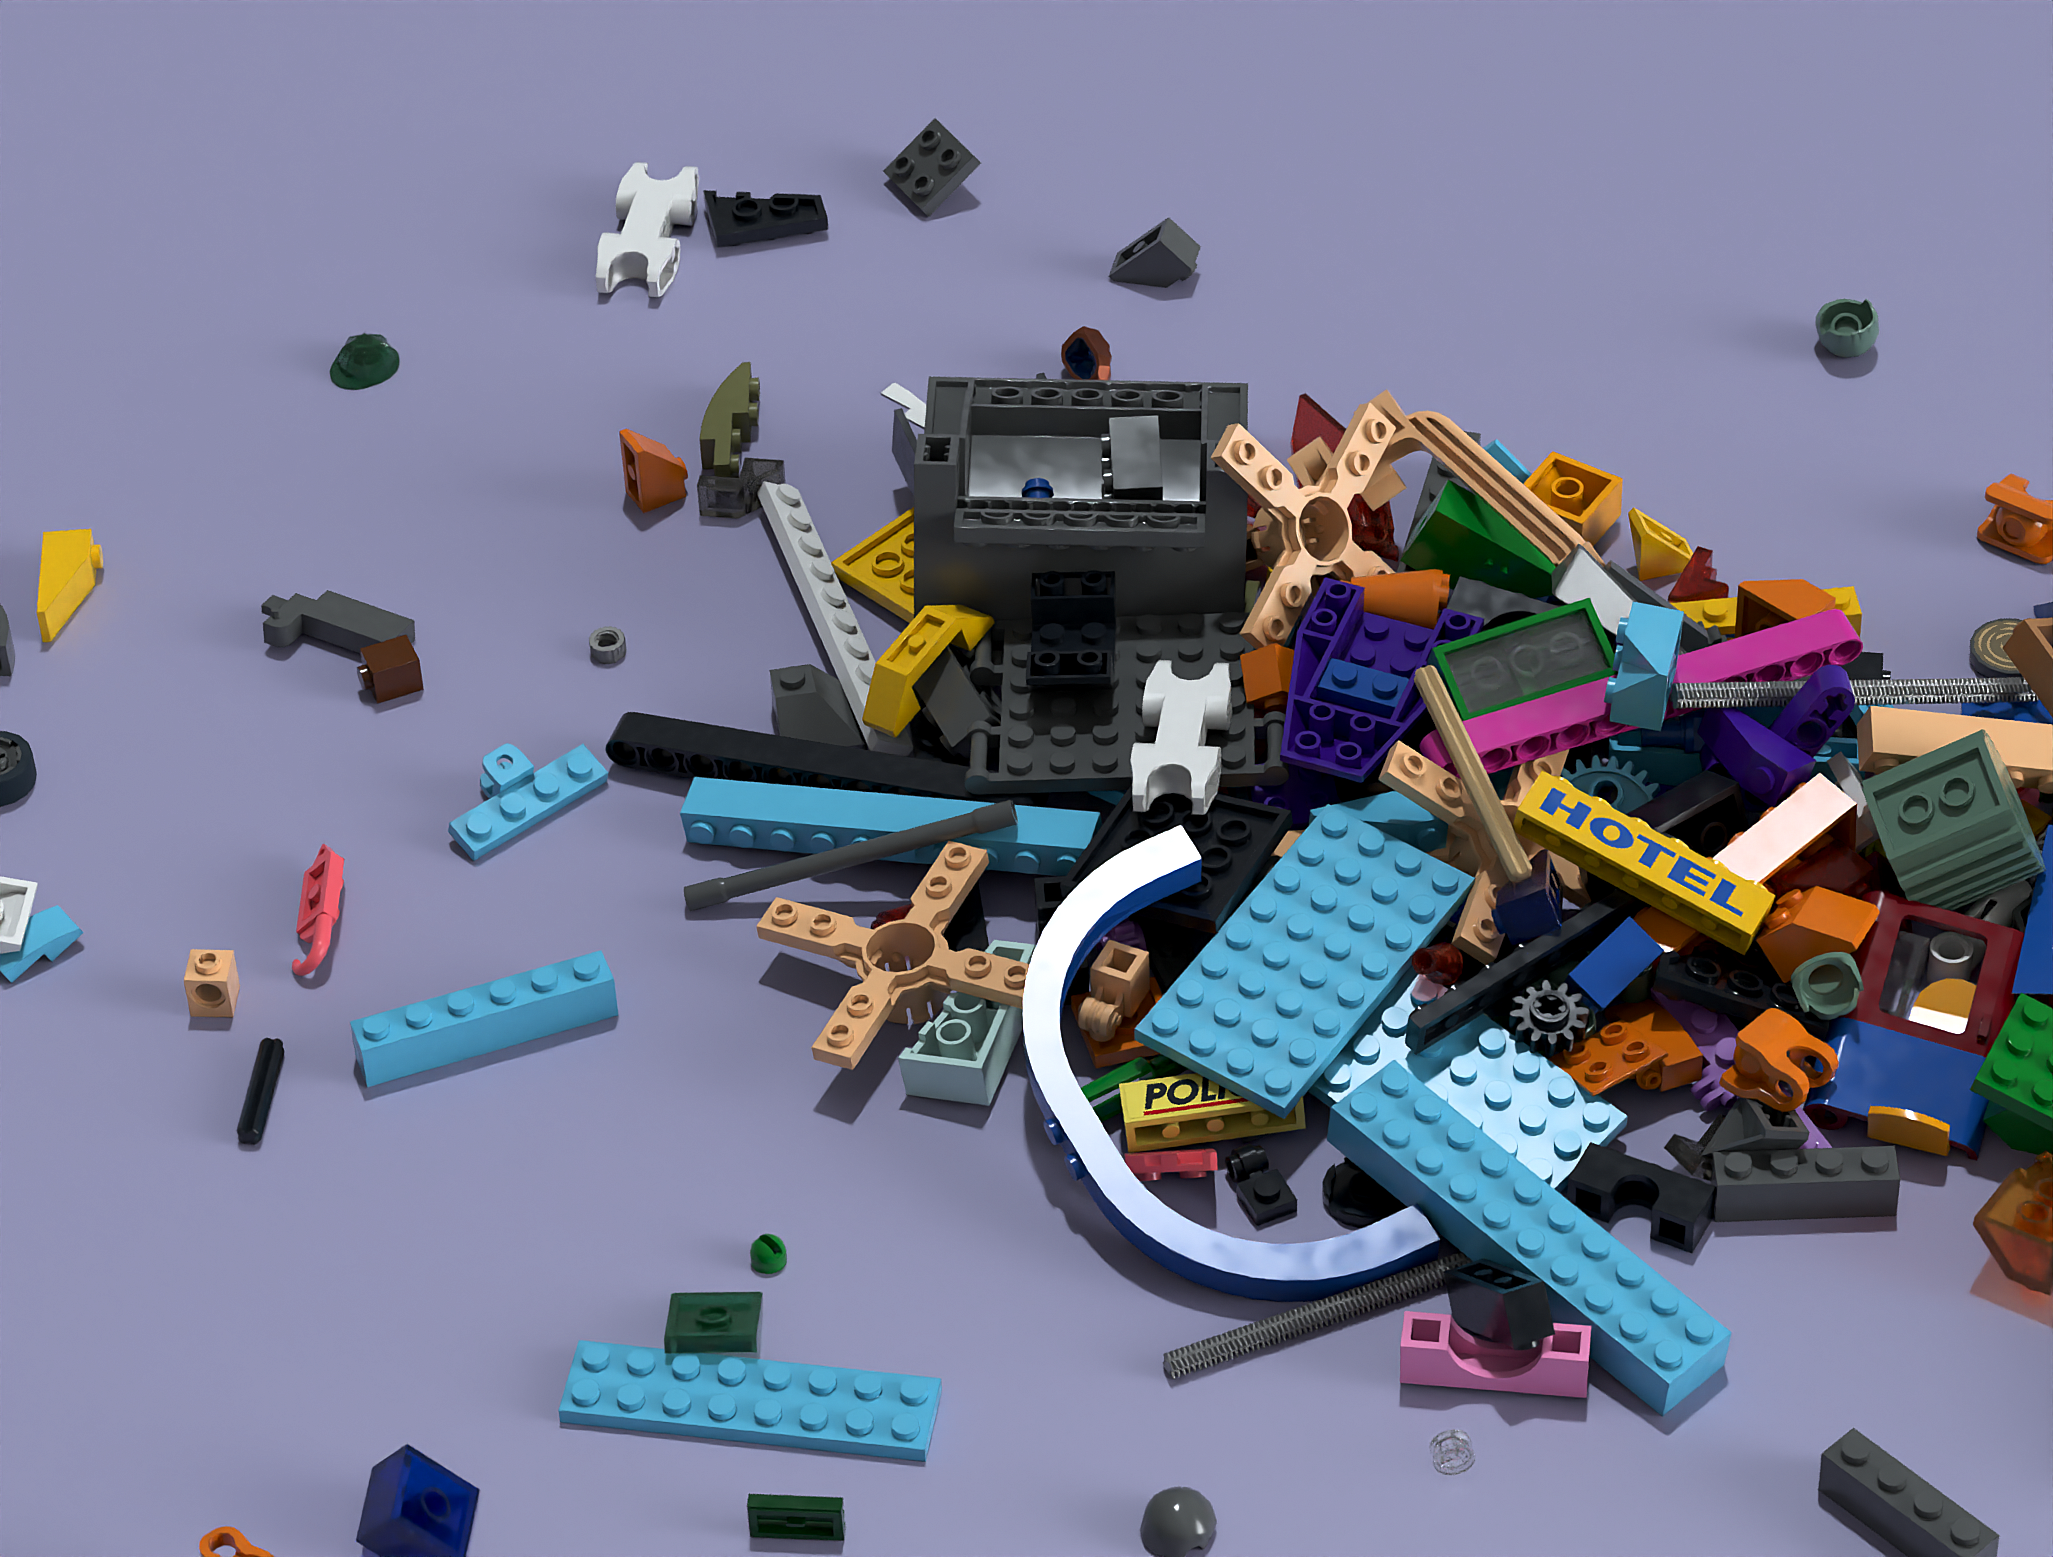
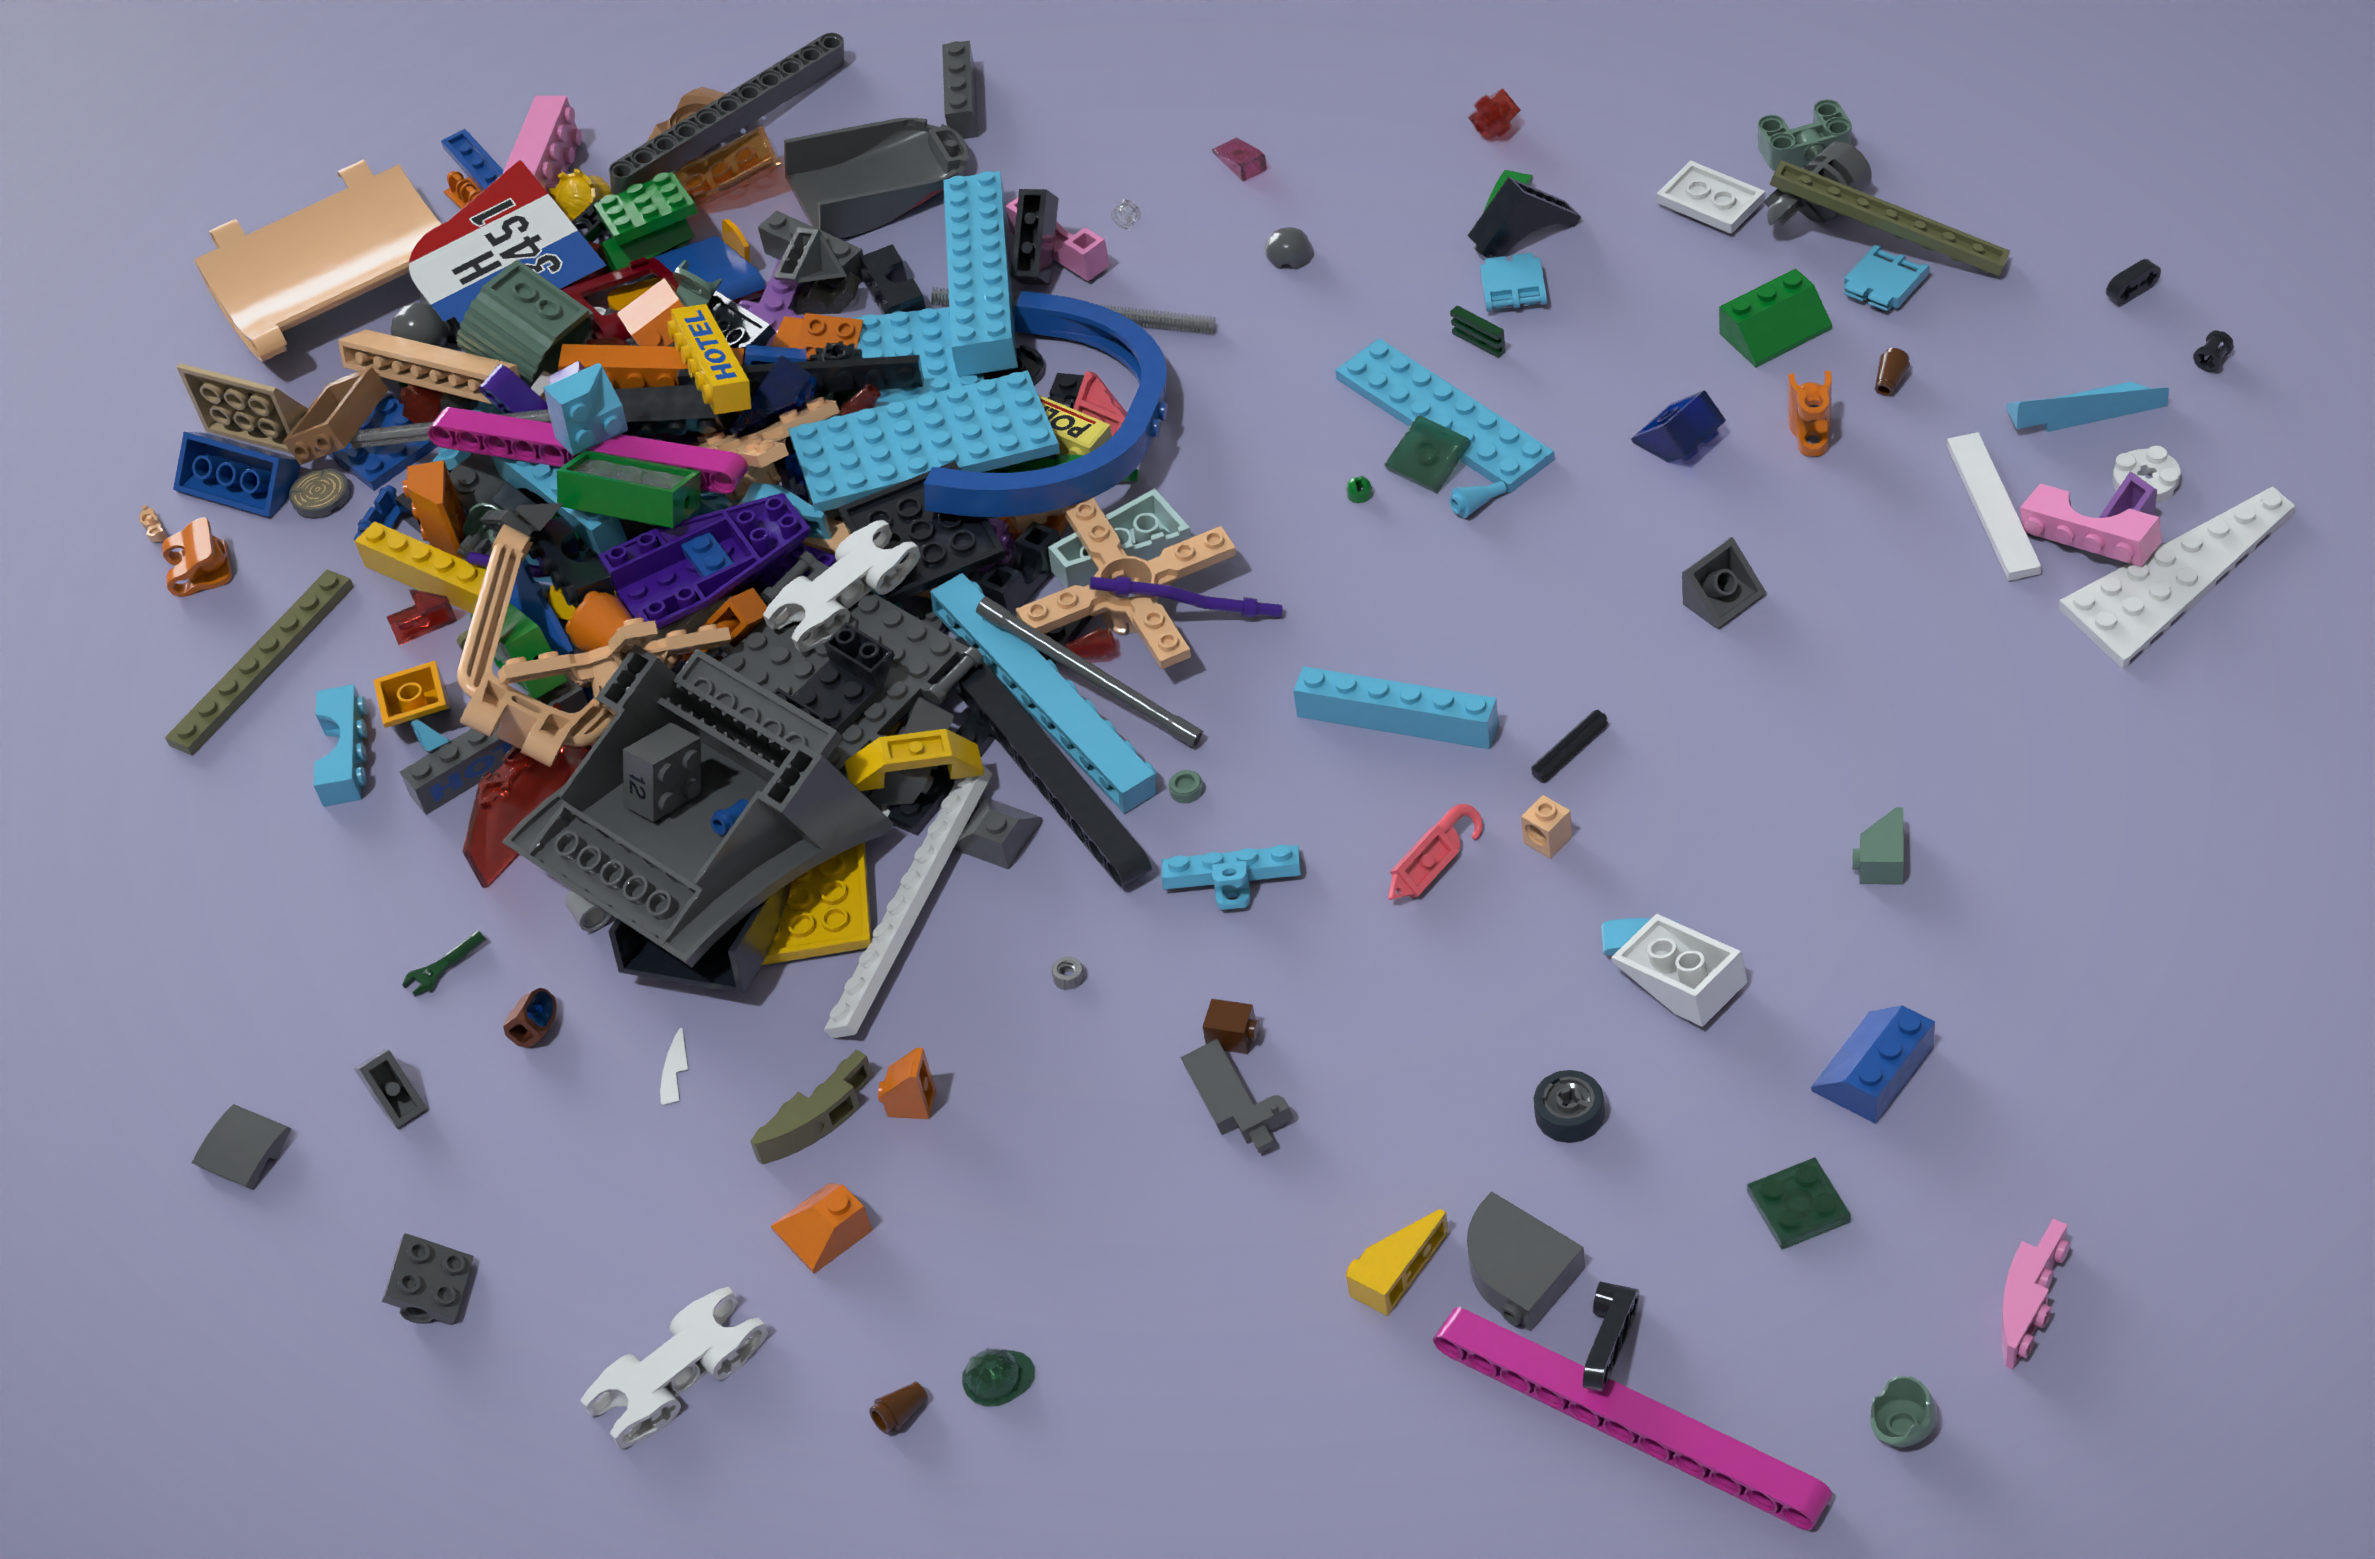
camera: 135 degrees left, 5 degrees up
clear smoke slope [697,457,786,519] -> none
black wing [703,190,828,248] -> none
tan axle [1414,665,1532,883] -> none
yellow slope [1628,507,1699,581] -> none
orange piece [1719,1008,1839,1112] -> none
sand green hair [1815,299,1879,358] -> none
none -> olive plate [165,569,354,756]
none -> dark grey slope [192,1104,292,1189]
none -> medium azure arch [314,684,367,807]
none -> blue hinge [354,485,401,540]
none -> dark green piece [402,930,486,996]
none -> orange slope [771,1183,873,1274]
none -> dark grey windscreen [784,118,968,239]
none -> reddish brown cone [869,1381,928,1434]
none -> dark purple bar [1089,576,1282,618]
none -> sand green tile [1168,770,1203,803]
none -> medium azure cone [1449,481,1507,518]
none -> dark grey slope [1682,537,1766,628]

